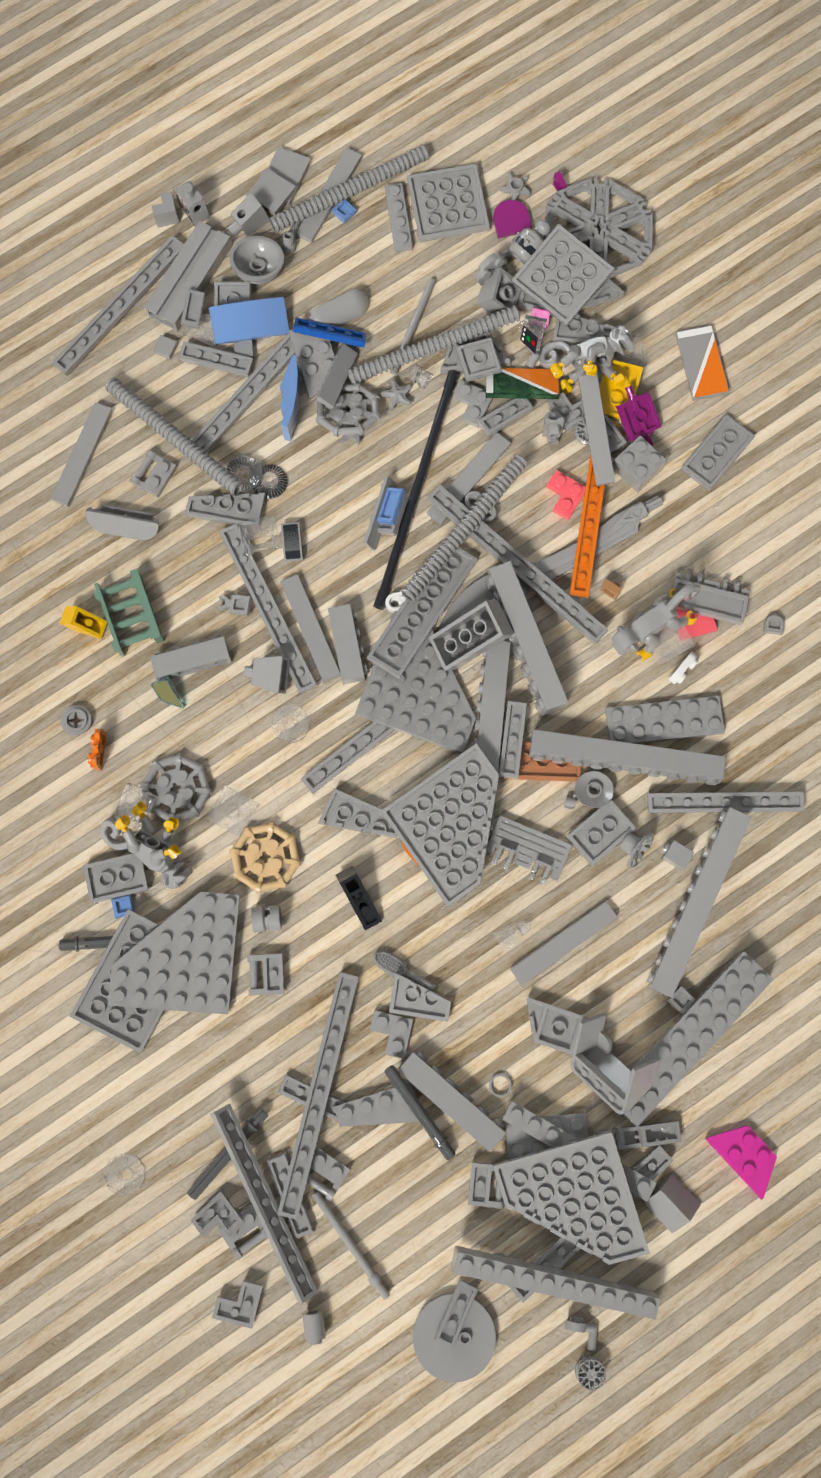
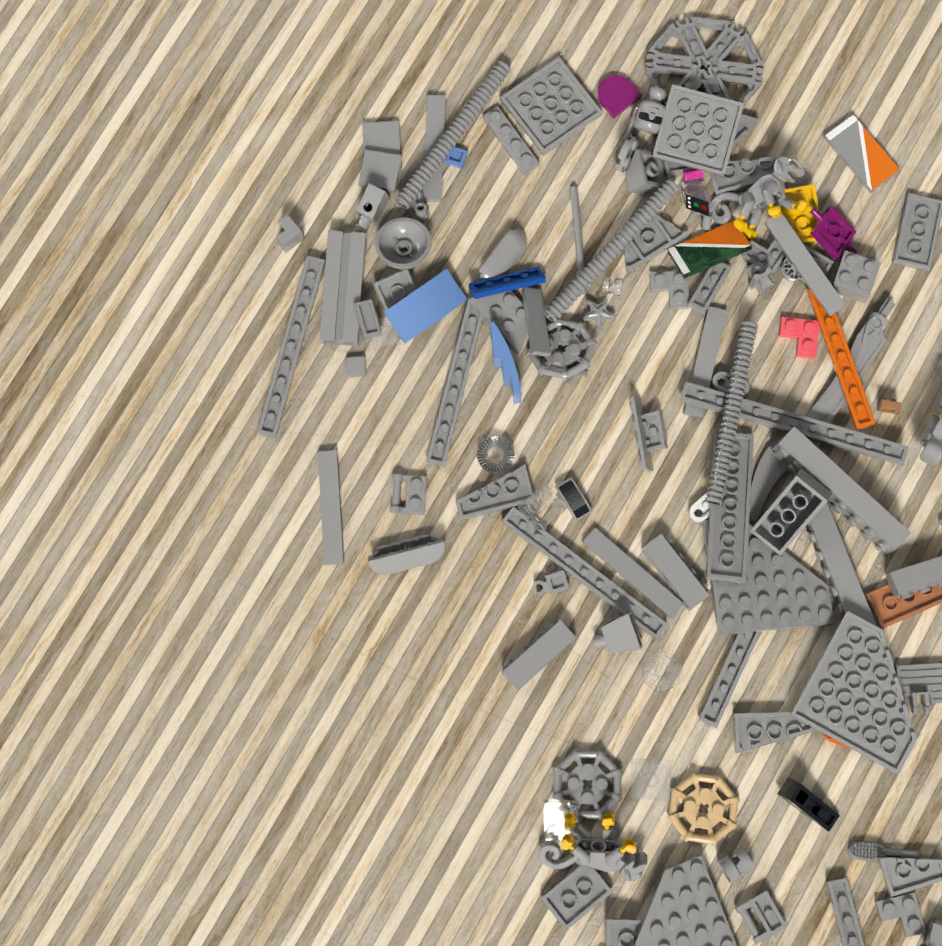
camera: 25 degrees left, 0 degrees up
yellow slope [59,606,107,639] -> none
light grey gear [61,705,92,736] -> none
orange plate [88,729,107,770] -> none
sand green fence [93,568,164,657] -> none
light grey piece [105,377,243,495] -> none
medium blue tile [111,895,135,919] -> none
tile [151,675,187,708] -> none
light grey torso [175,181,210,227] -> none
light grey plate [178,341,254,378] -> none
light grey tile [234,340,254,359] -> none
dish [251,464,288,500] -> none
black piece [373,371,458,610] -> none
medium blue tile [377,487,406,525] -> none
light grey plate [456,337,502,382] -> none
light grey plate [499,701,527,779] -> none
light grey animal [500,173,530,200] -> none
magenta tile [552,171,566,191] -> none

